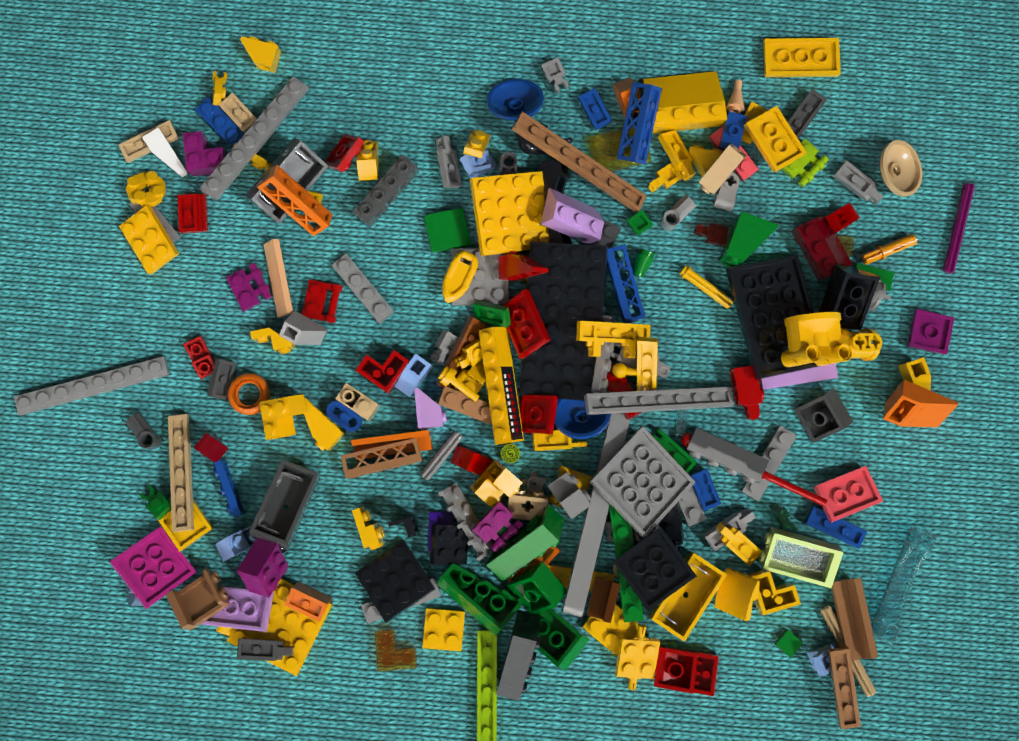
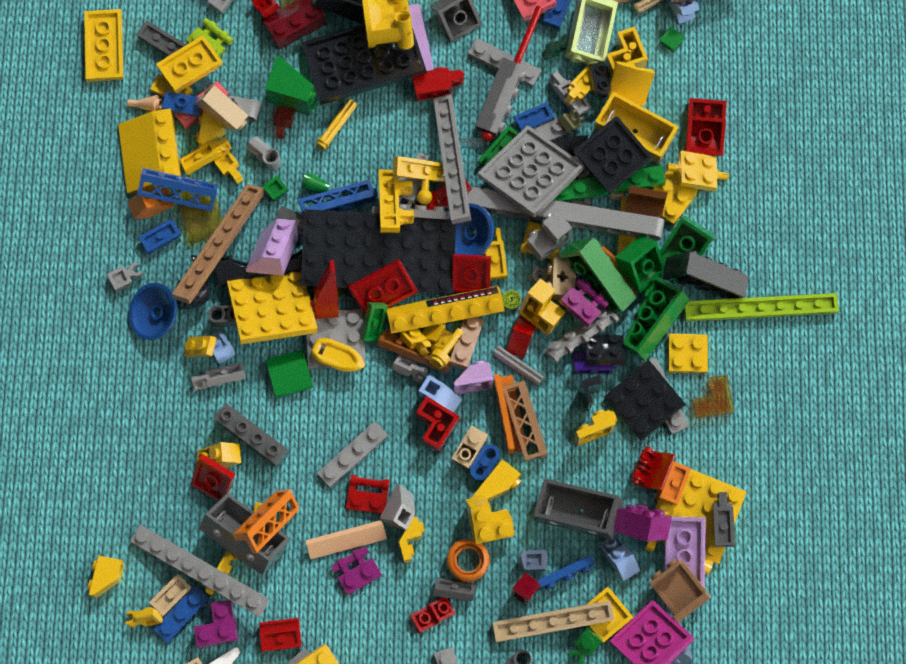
camera: 90 degrees left, 10 degrees down
none -> sand blue plate [518,550,547,572]
none -> olive tile [558,109,584,133]
none -> black plate [588,63,611,98]
none -> red hinge [631,446,676,491]

